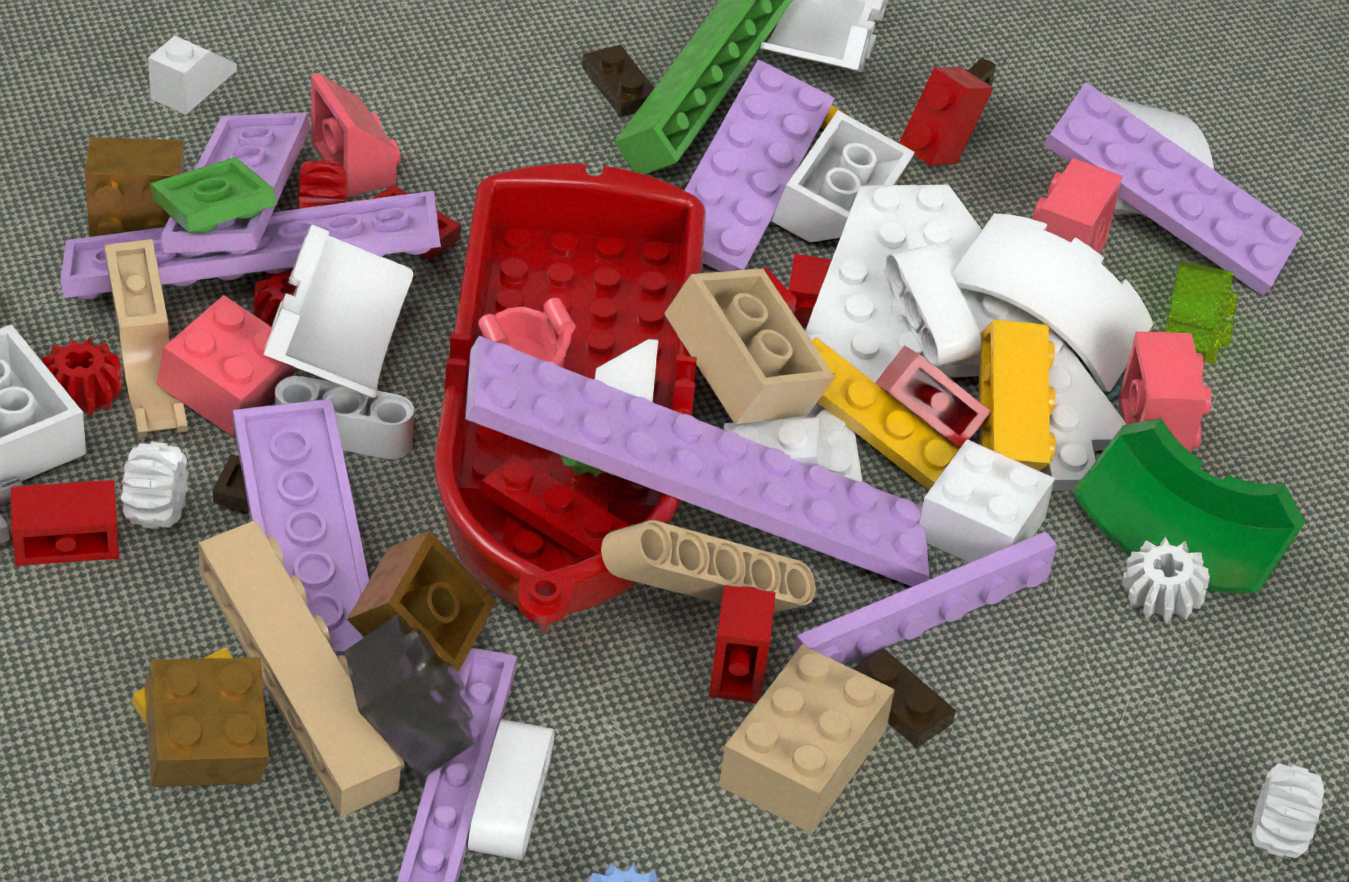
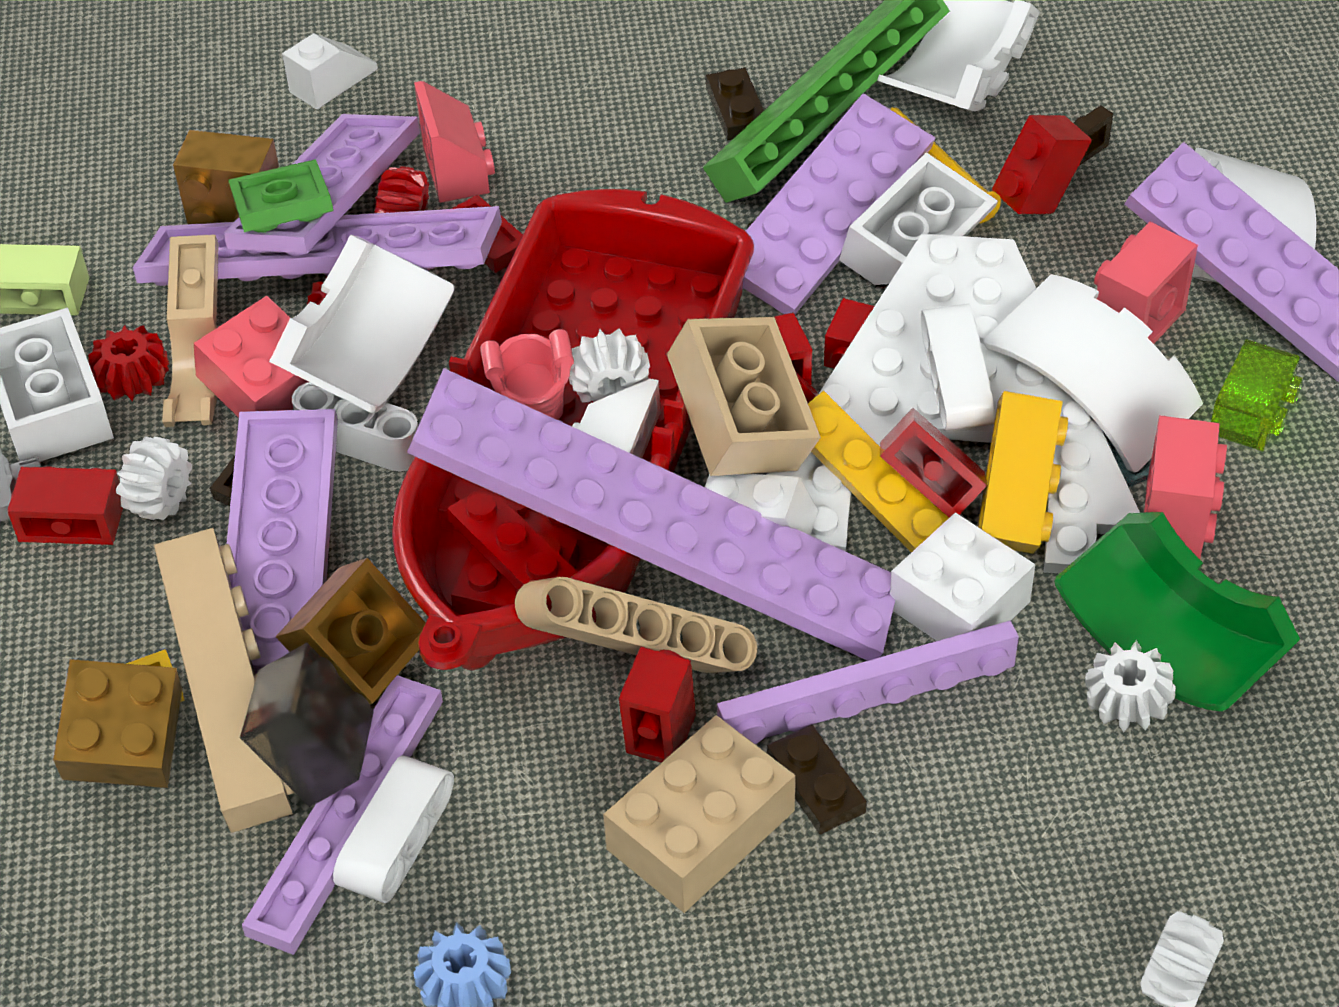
camera: 20 degrees right, 5 degrees up
none -> white gear [569,328,650,402]

